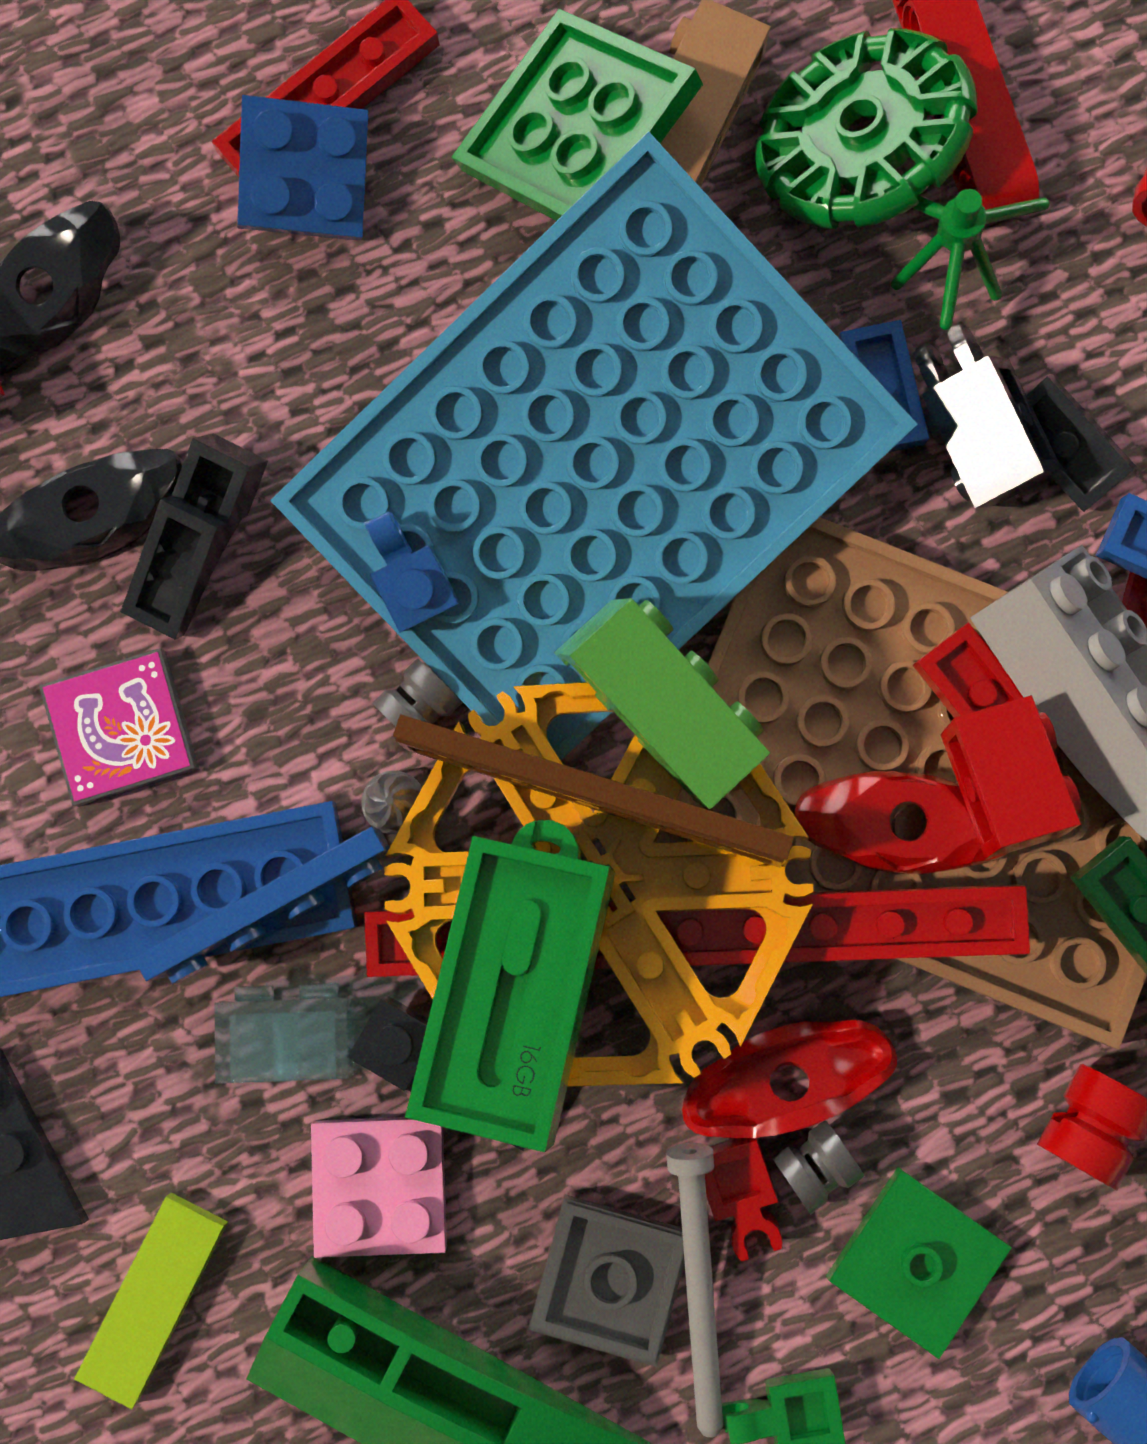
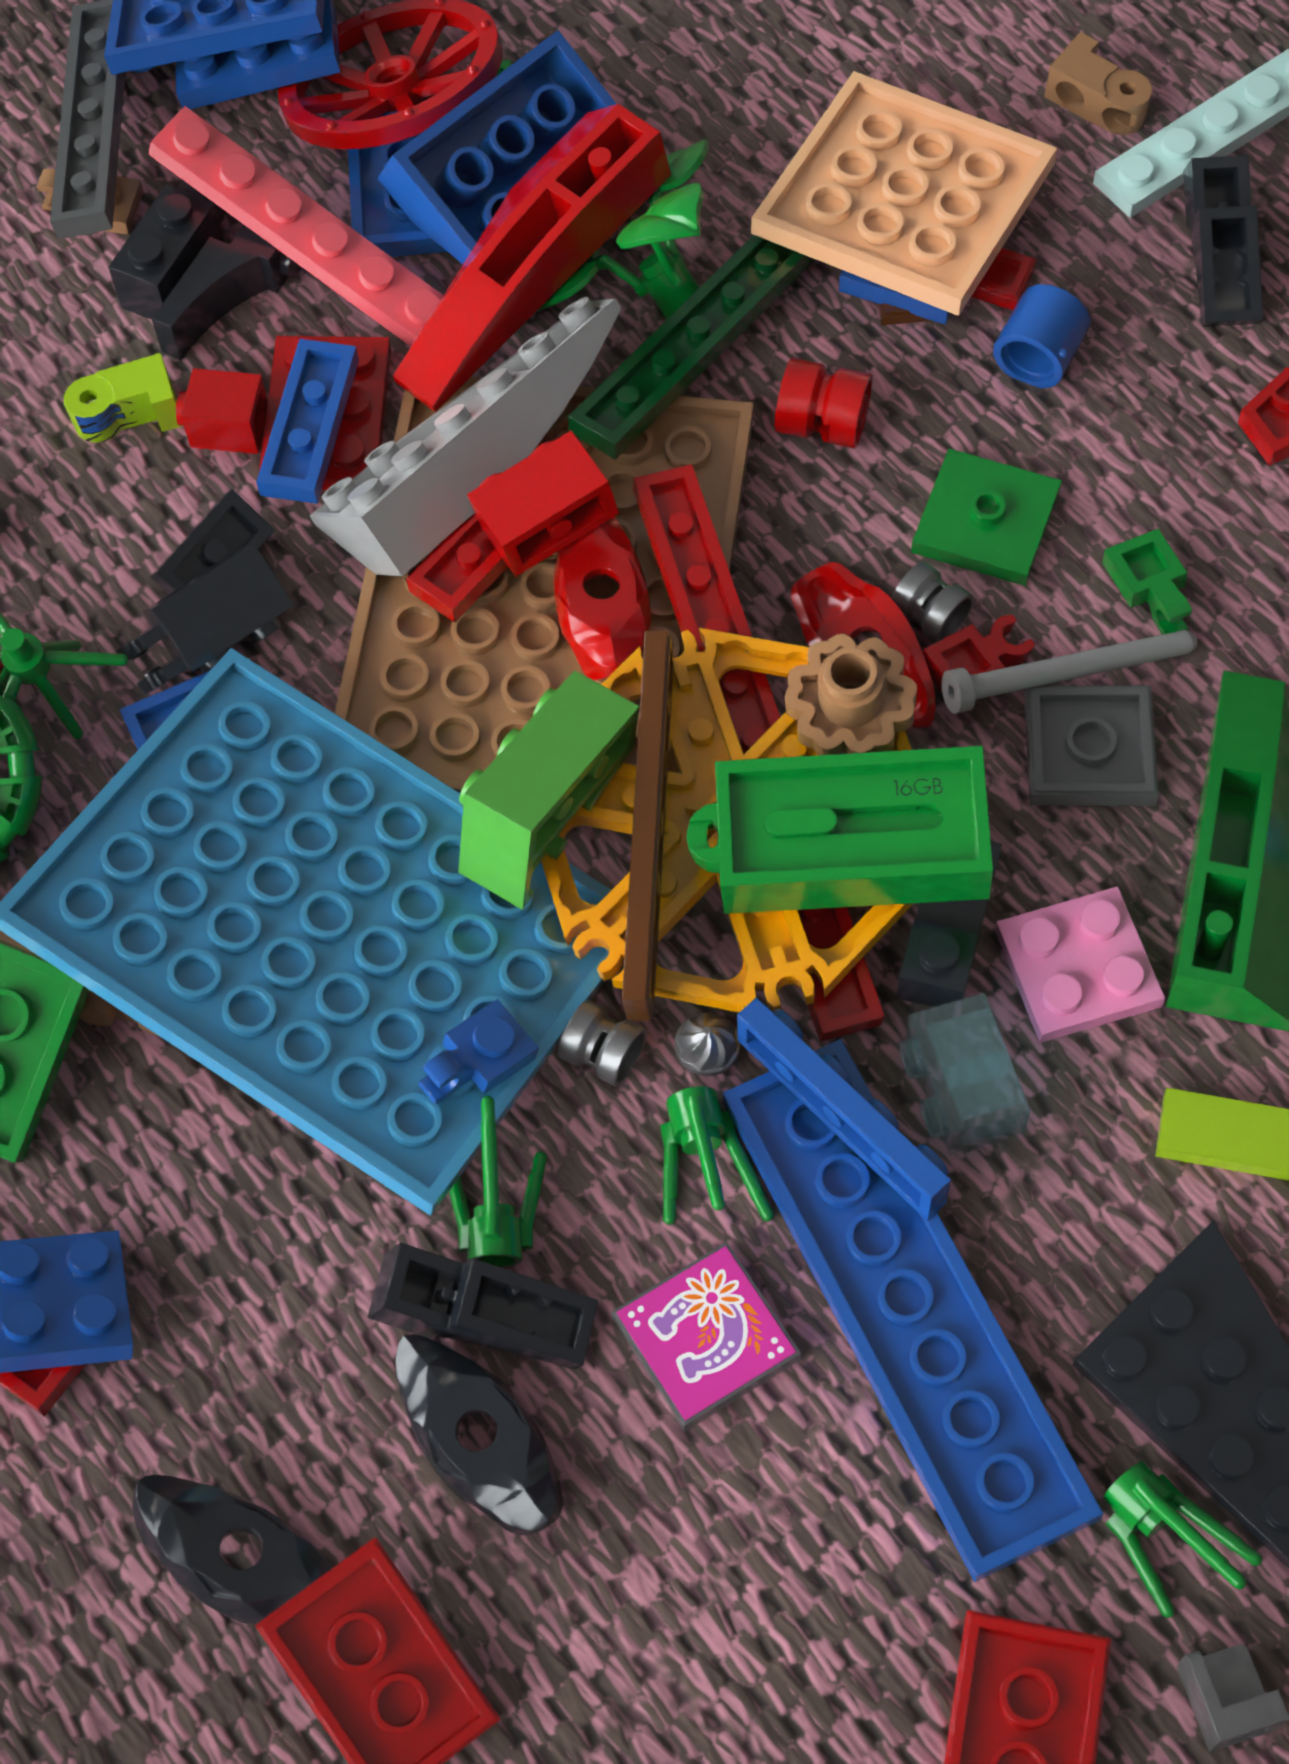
camera: 105 degrees left, 20 degrees down
none -> green plant [449,1095,547,1267]
none -> green plant [660,1086,774,1225]
none -> medium nougat plant [785,634,917,755]

